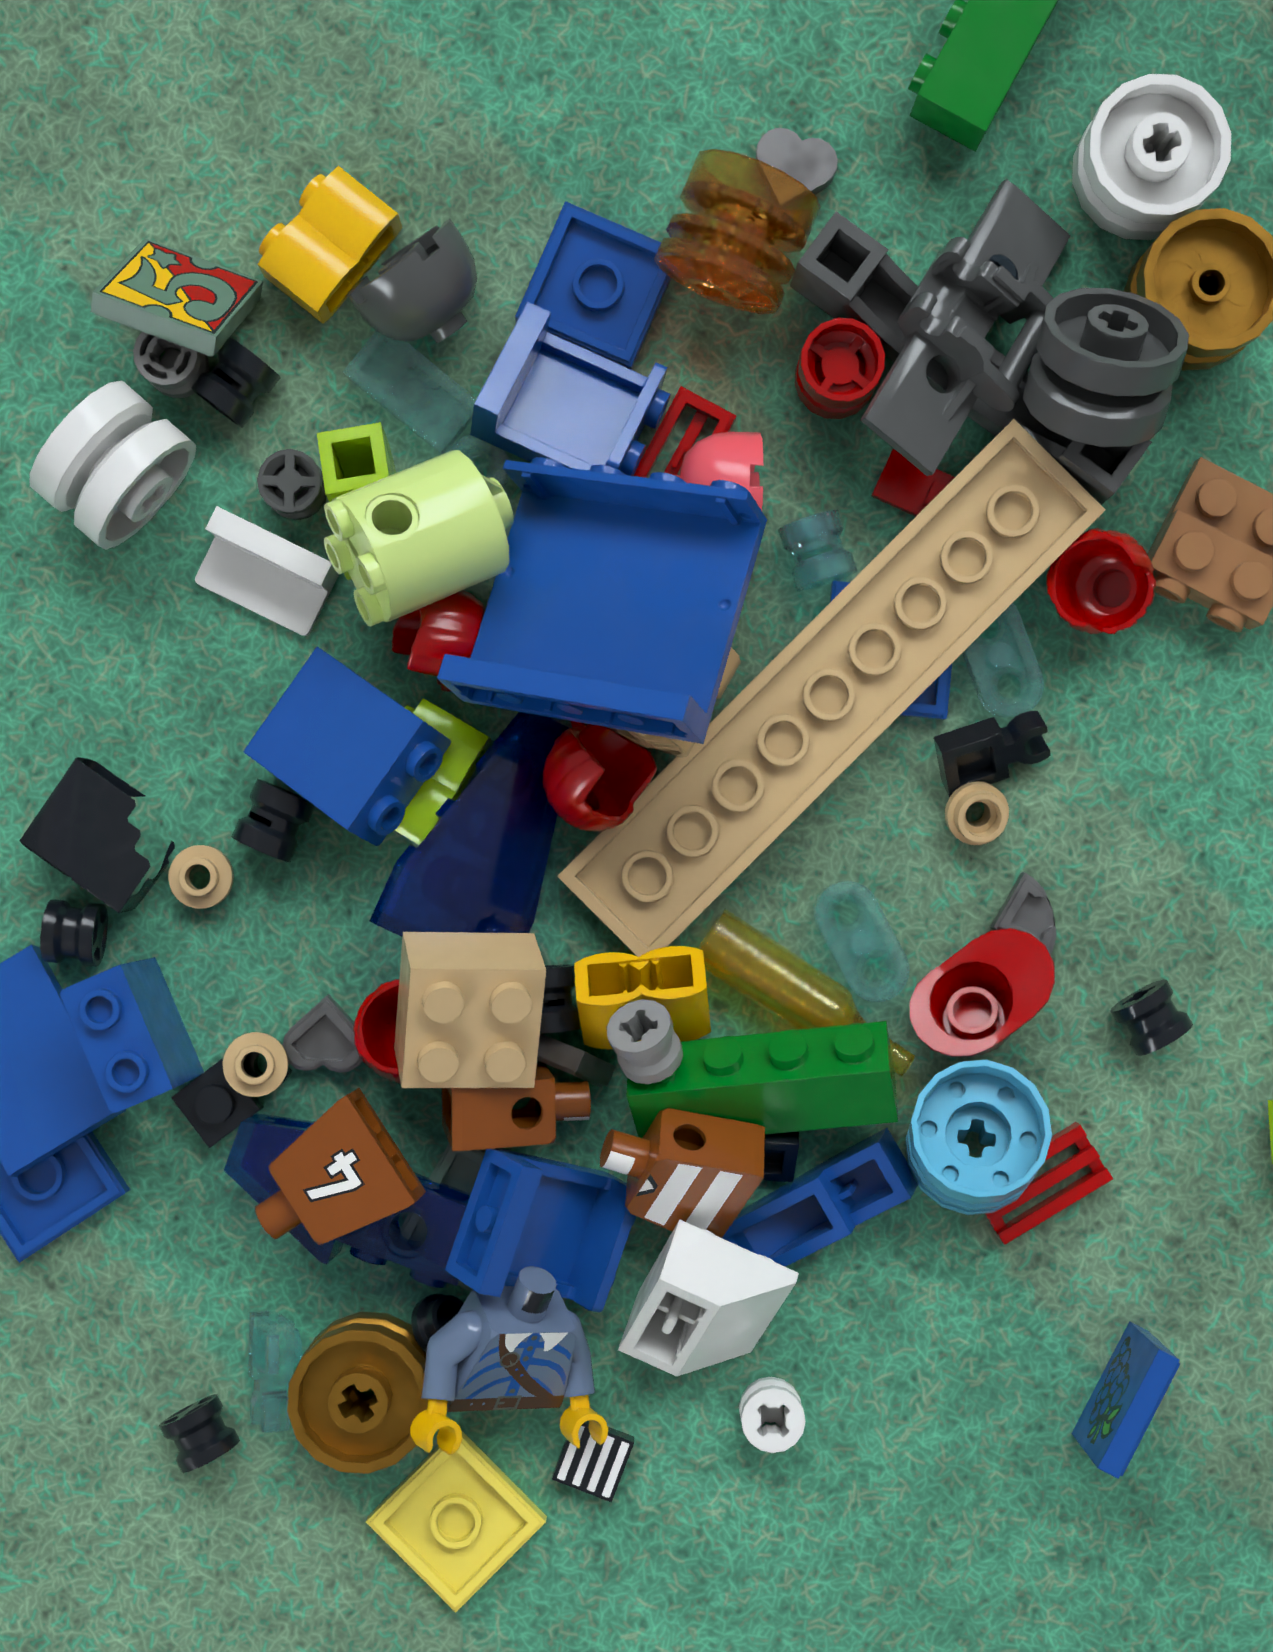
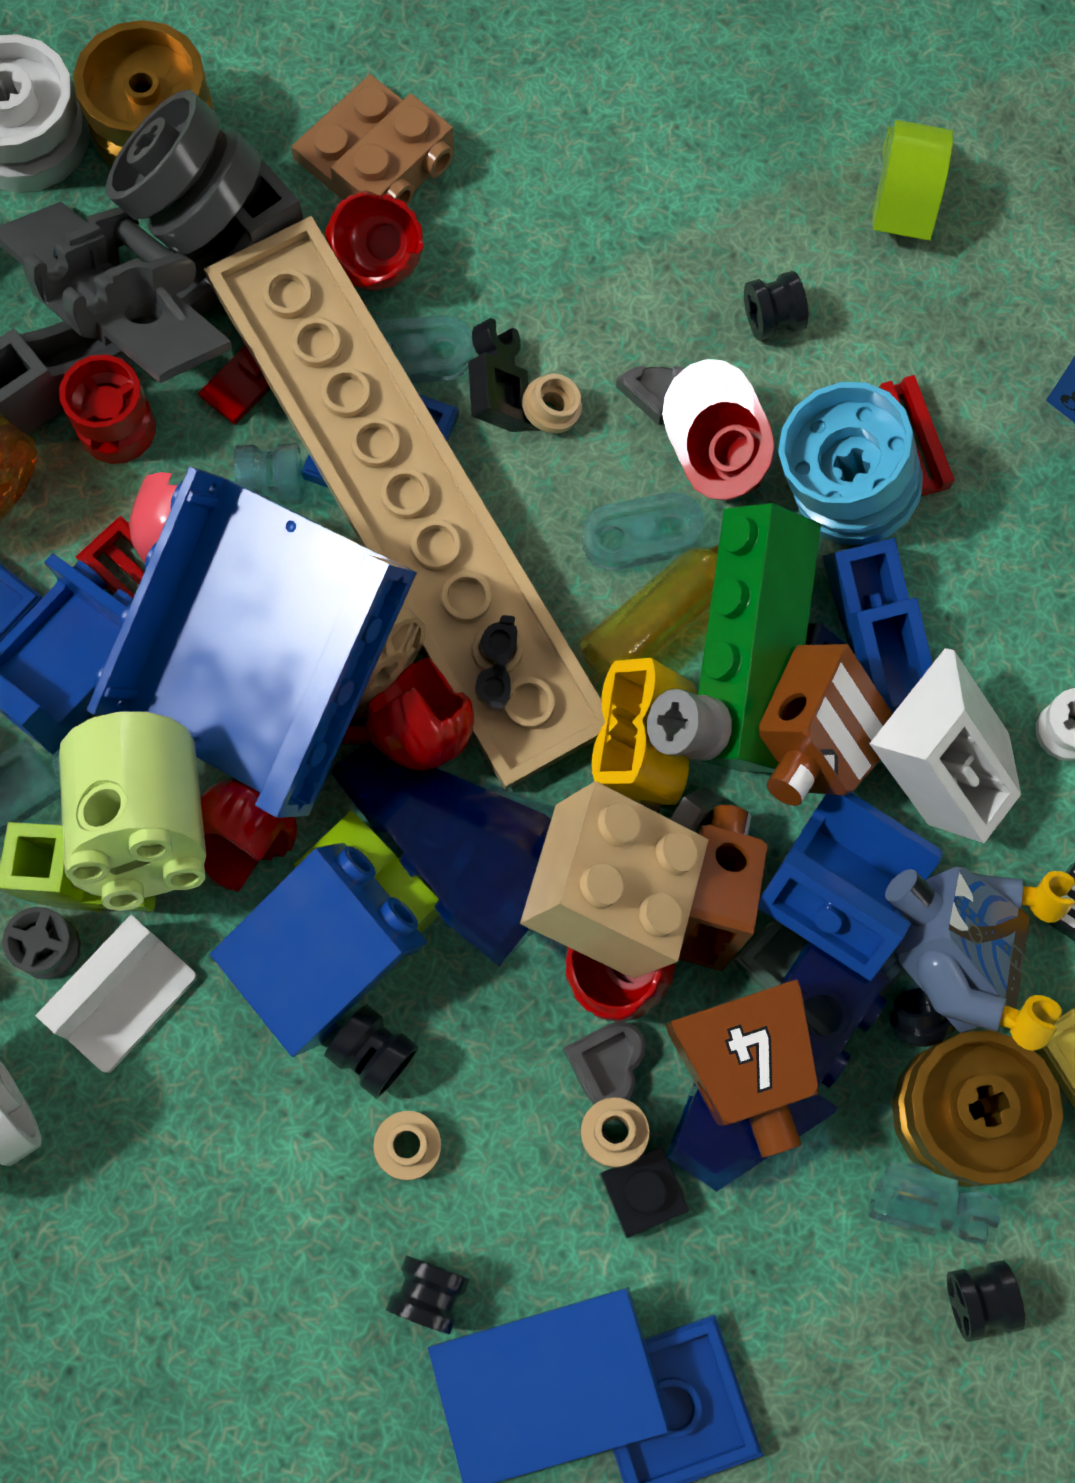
camera: 80 degrees left, 15 degrees down
black piece [19,757,175,913] -> none
blue panel [60,957,204,1113] -> none
none -> black piece [475,615,518,713]

